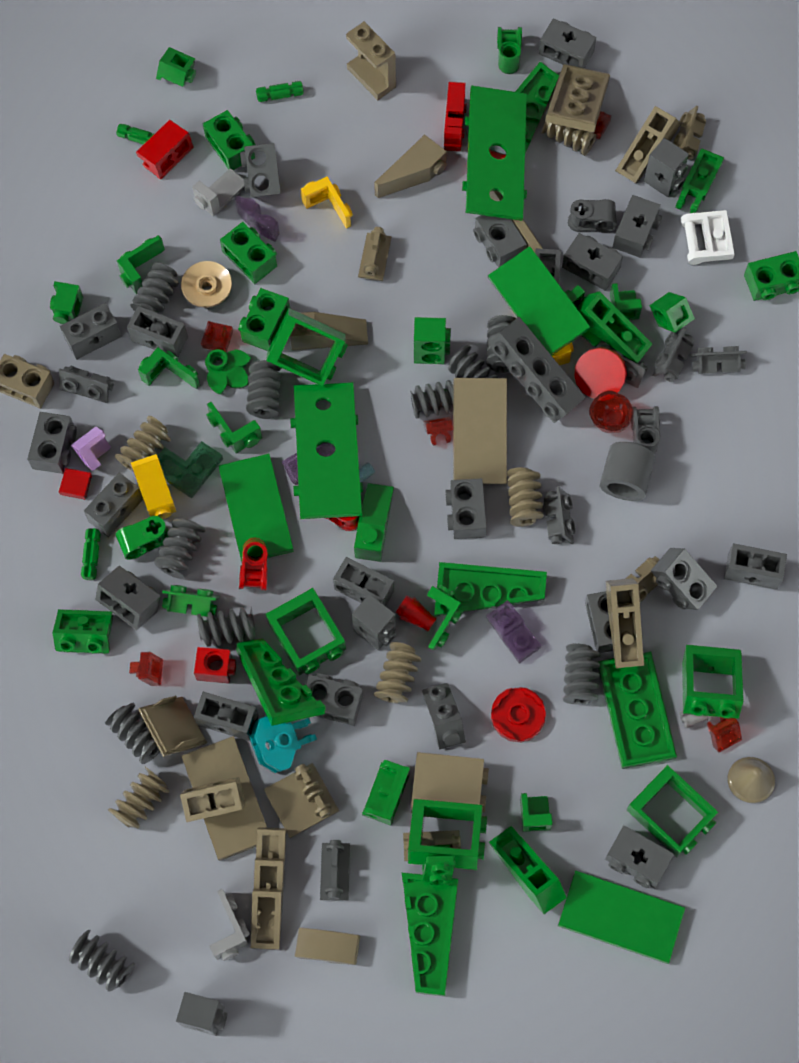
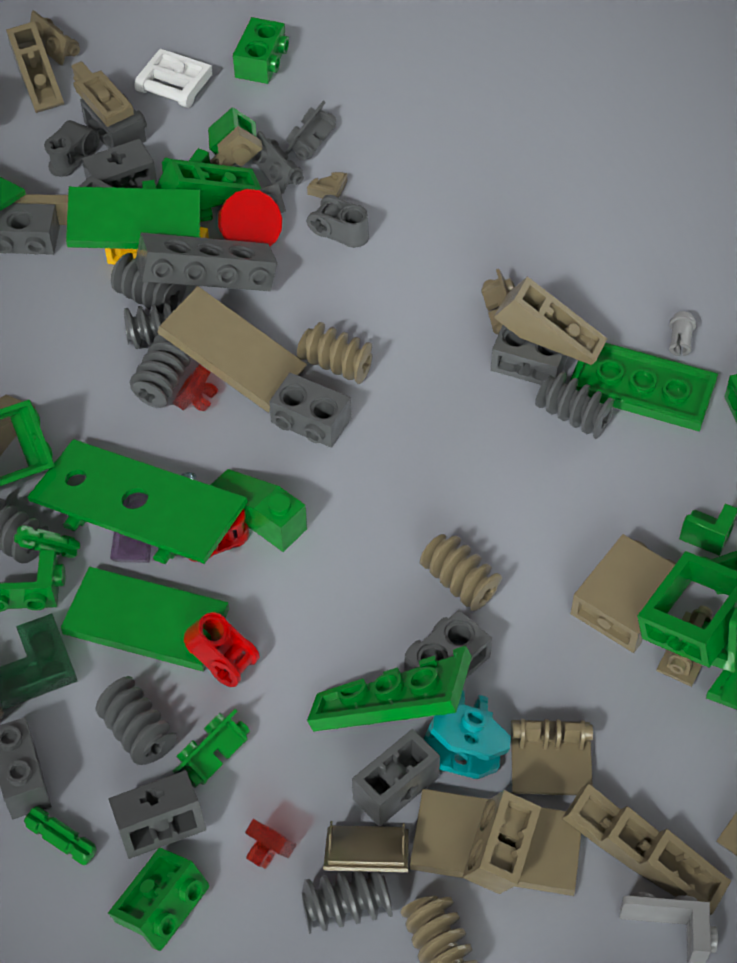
camera: 60 degrees left, 15 degrees down
green piece [116,516,169,560] -> none
yellow slope [131,454,177,519] -> none
red brick [194,647,236,684] -> none
dark grey piece [197,607,255,647] -> none
green window [266,588,346,676] -> none
dark grey hinge [320,840,350,901] -> none
dark grey brick [333,557,394,606] -> none
dark grey brick [352,594,396,650] -> none
green hinge [362,760,410,826] -> none
red cone [395,595,437,632] -> none
green brick [414,317,451,364] -> none
dark grey bracket [422,683,466,750] -> none
green bracket [427,585,464,650] -> none
green wing [434,562,547,617] -> none
clear purple slope [486,600,541,664] -> none
red tile [491,687,546,743] -> none
dark grey hinge [544,486,576,544] -> none
clear red helmet [589,391,633,433] -> none
dark grey piece [599,442,656,501] -> none
dark grey brick [644,138,689,197] -> none
dark grey brick [651,548,718,610] -> none
green hinge [675,148,724,213] -> none
green window [682,645,744,719] -> none
clear red tile [707,717,742,753] -> none
dark grey brick [724,543,787,590] -> none
none -> green axle [14,525,80,558]
none -> dark tan hinge [71,61,134,127]
none -> dark tan plate [210,126,263,167]
none -> dark tan tile [307,172,347,199]

